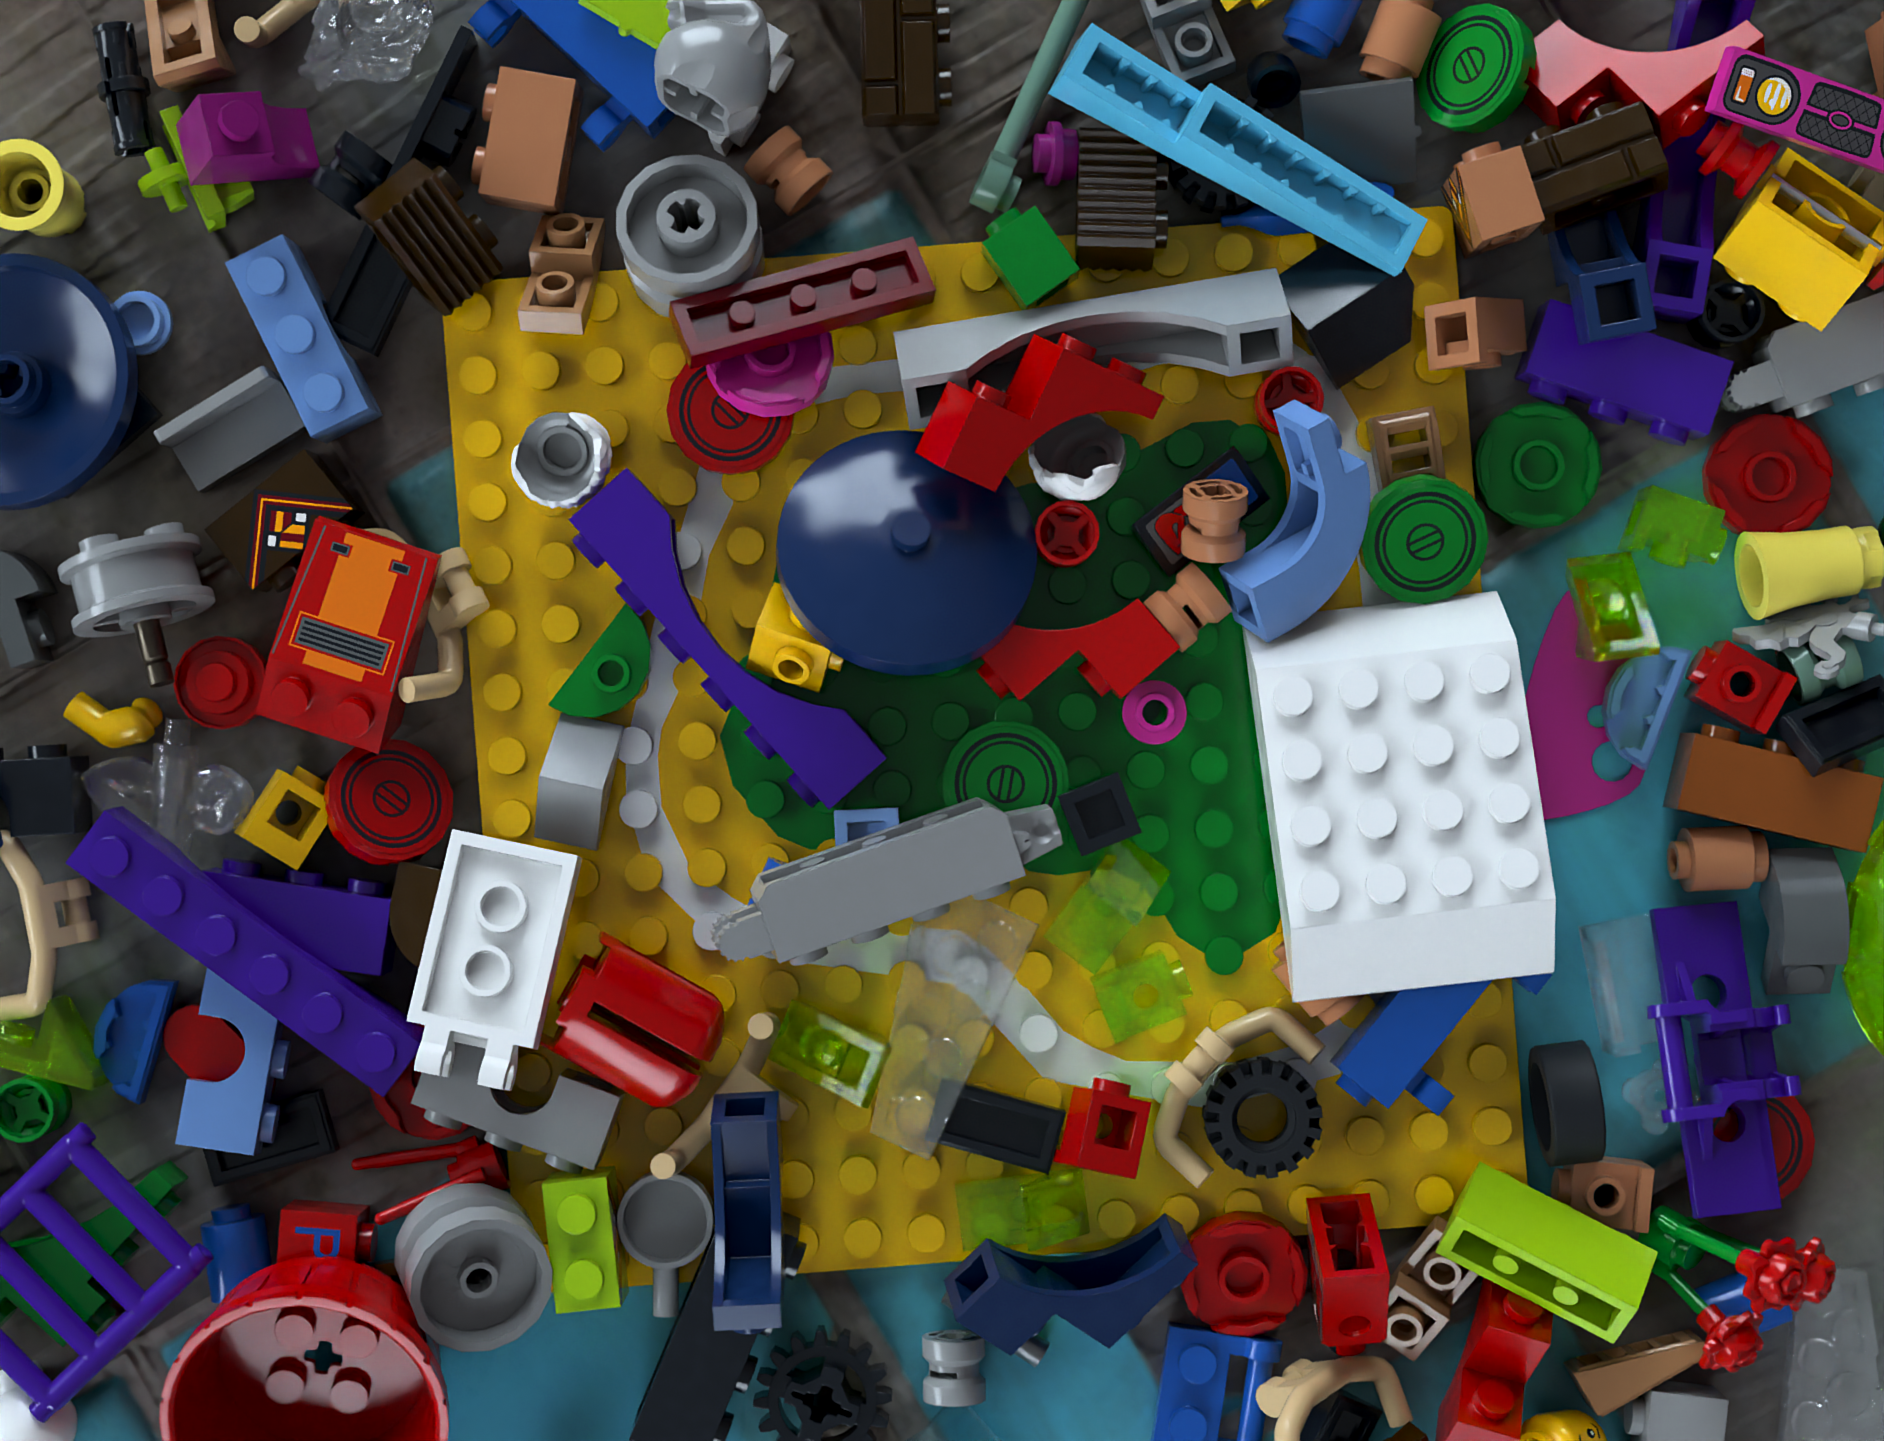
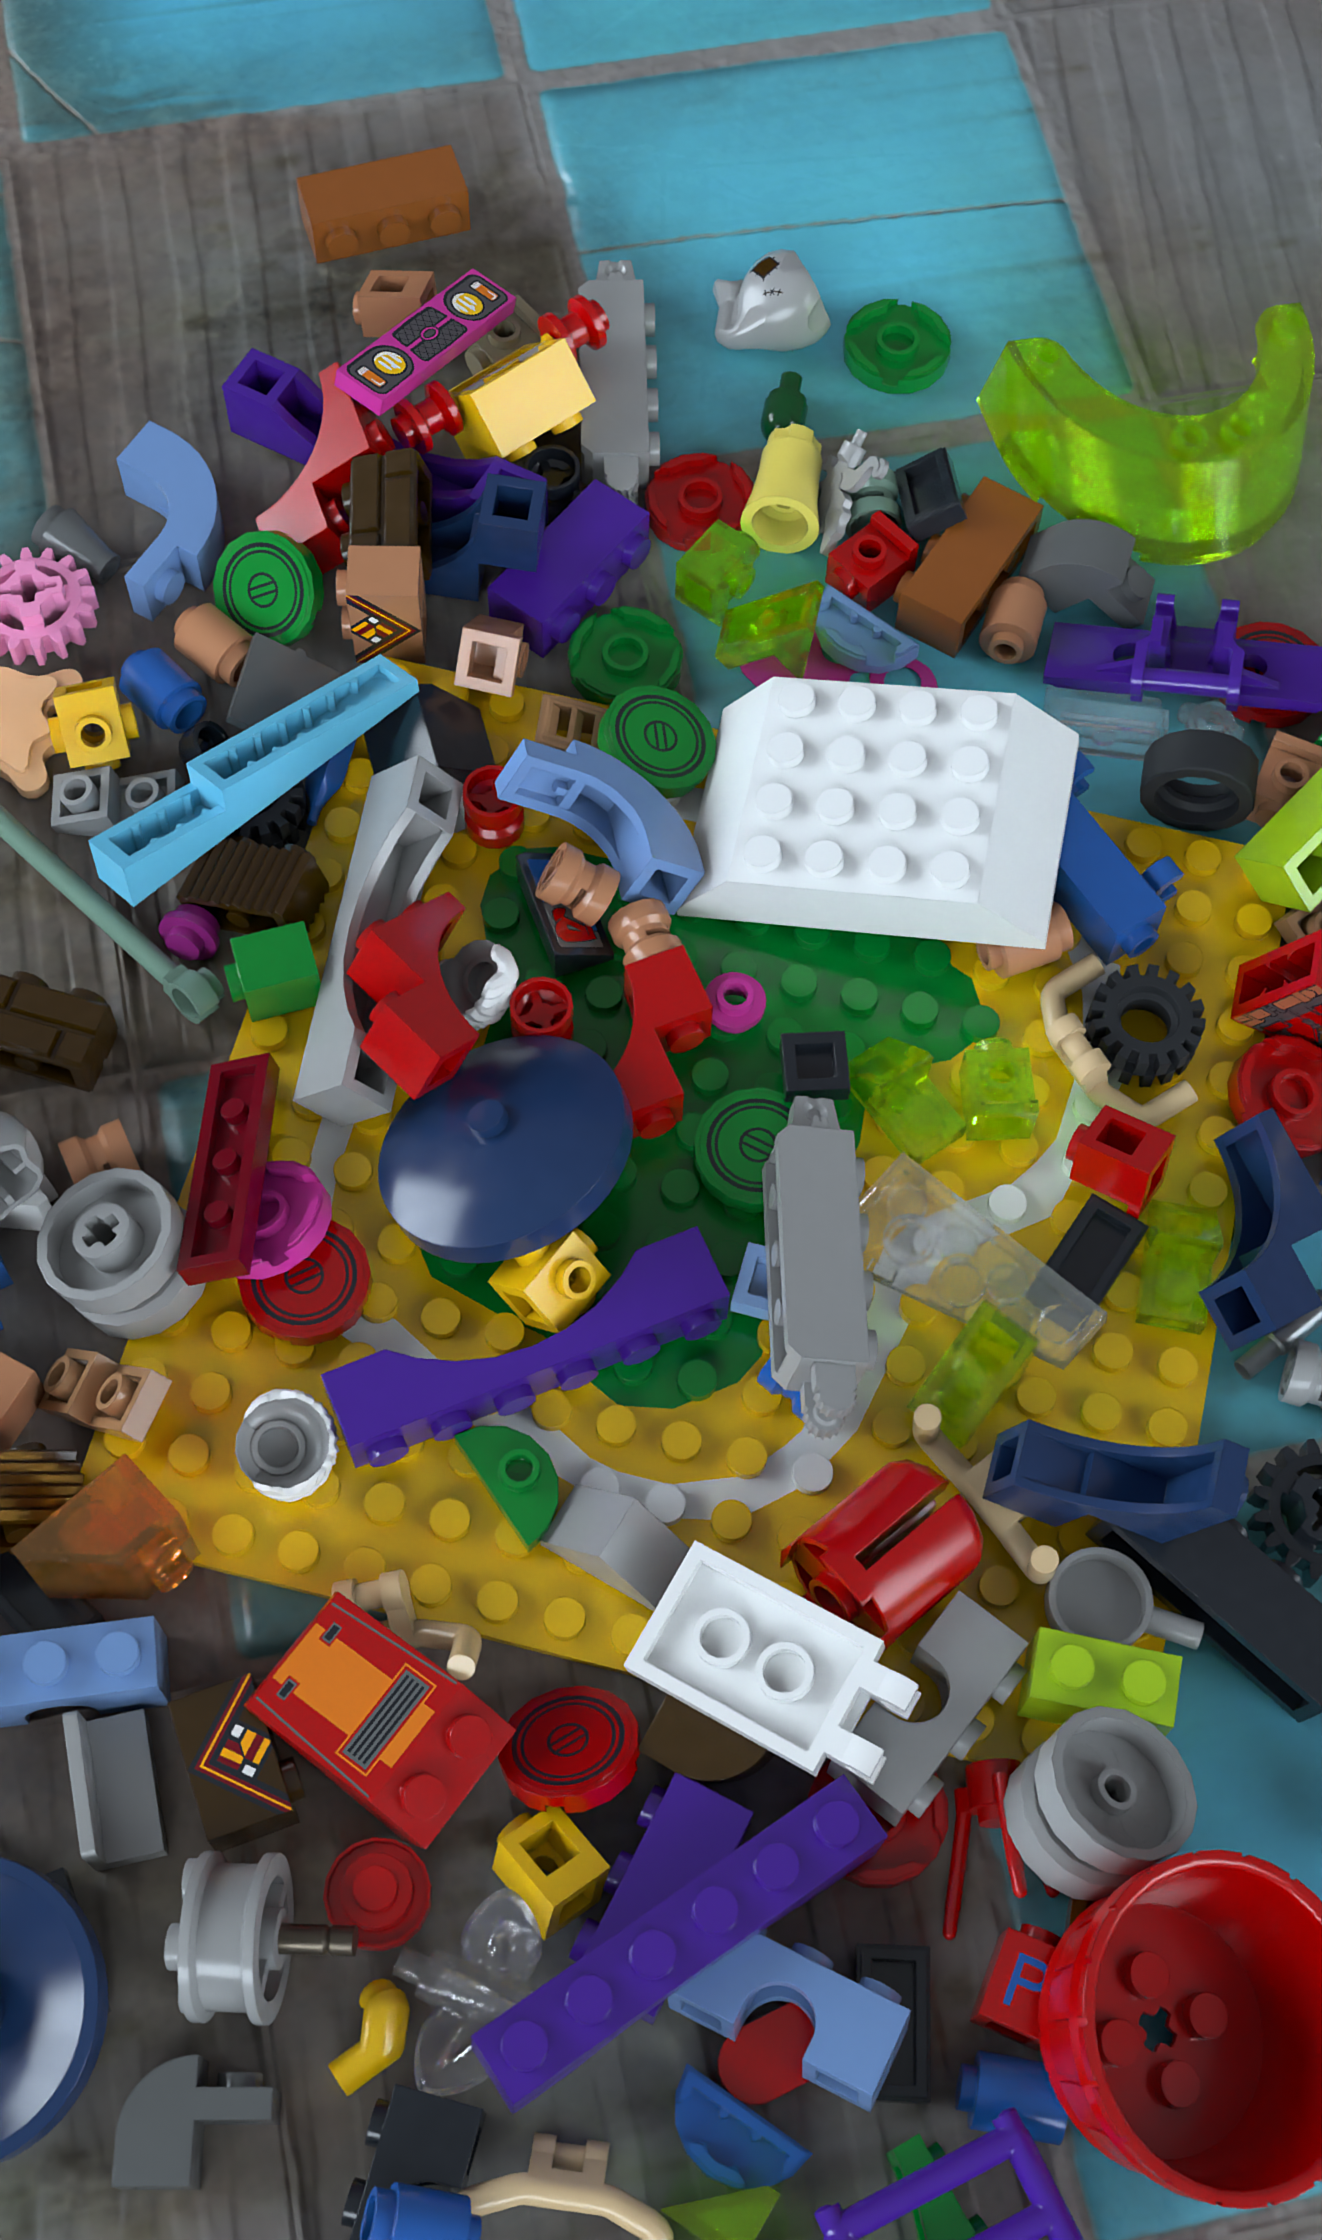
camera: 75 degrees left, 25 degrees down
none -> clear orange slope [11,1454,201,1600]

